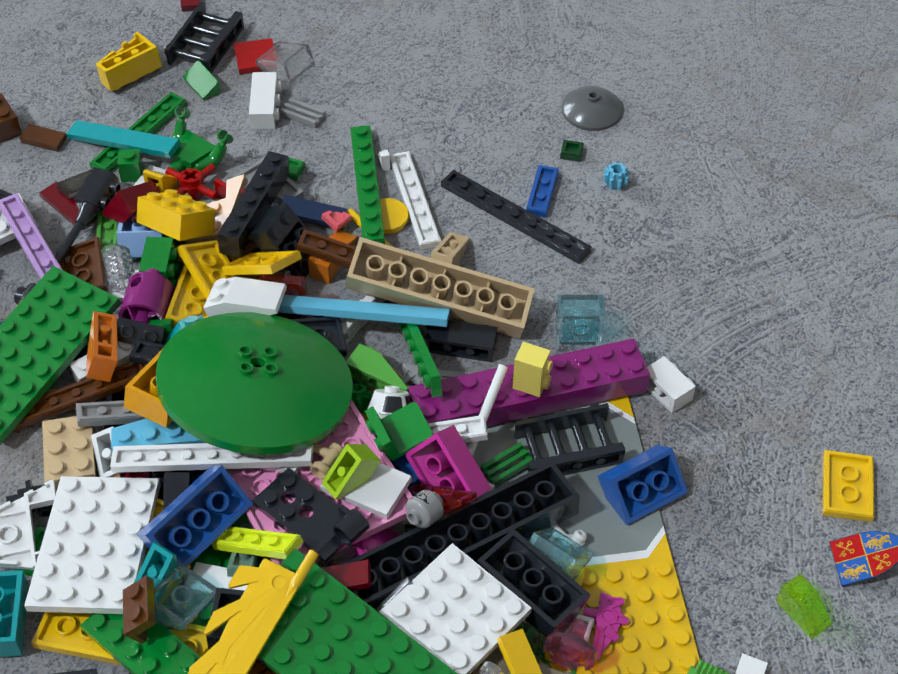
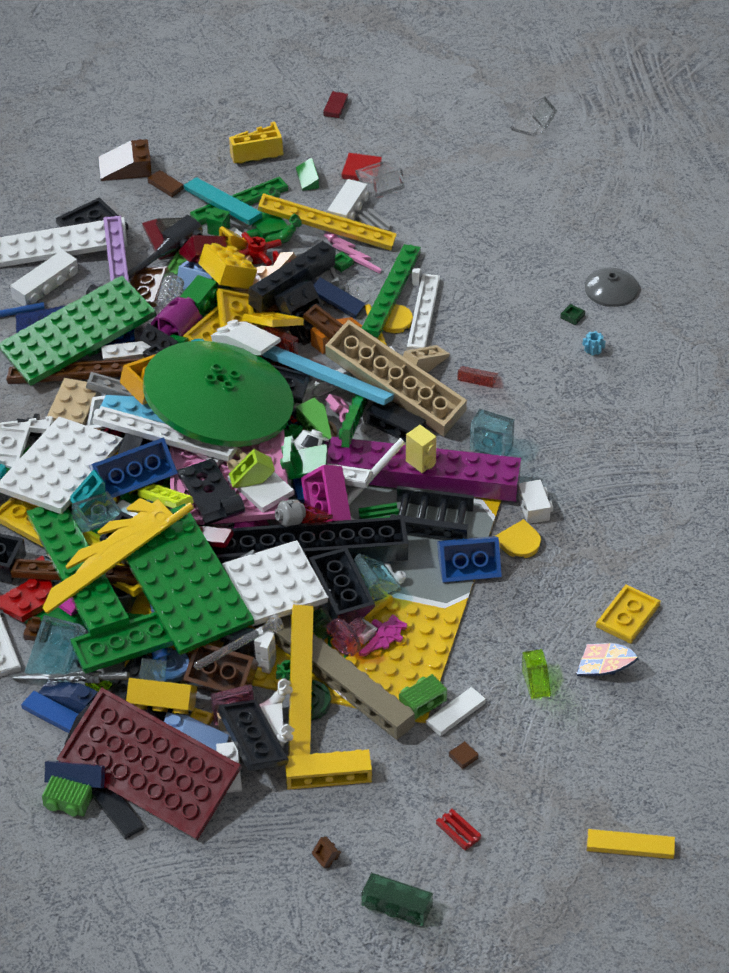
camera: 25 degrees right, 5 degrees down
orange slope [86,311,117,382] -> none
reddish brown bracket [122,575,156,644] -> none
black fence [165,2,244,74] -> none
coral tile [321,211,352,232] -> none
black tile [441,170,592,264] -> none
blue tile [526,165,559,218] -> none
none -> yellow plate [258,193,397,250]
none -> bright pink piece [324,231,382,273]
none -> bright pink plate [326,394,349,423]
none -> clear red slope [457,366,498,388]
none -> yellow tile [495,519,541,558]

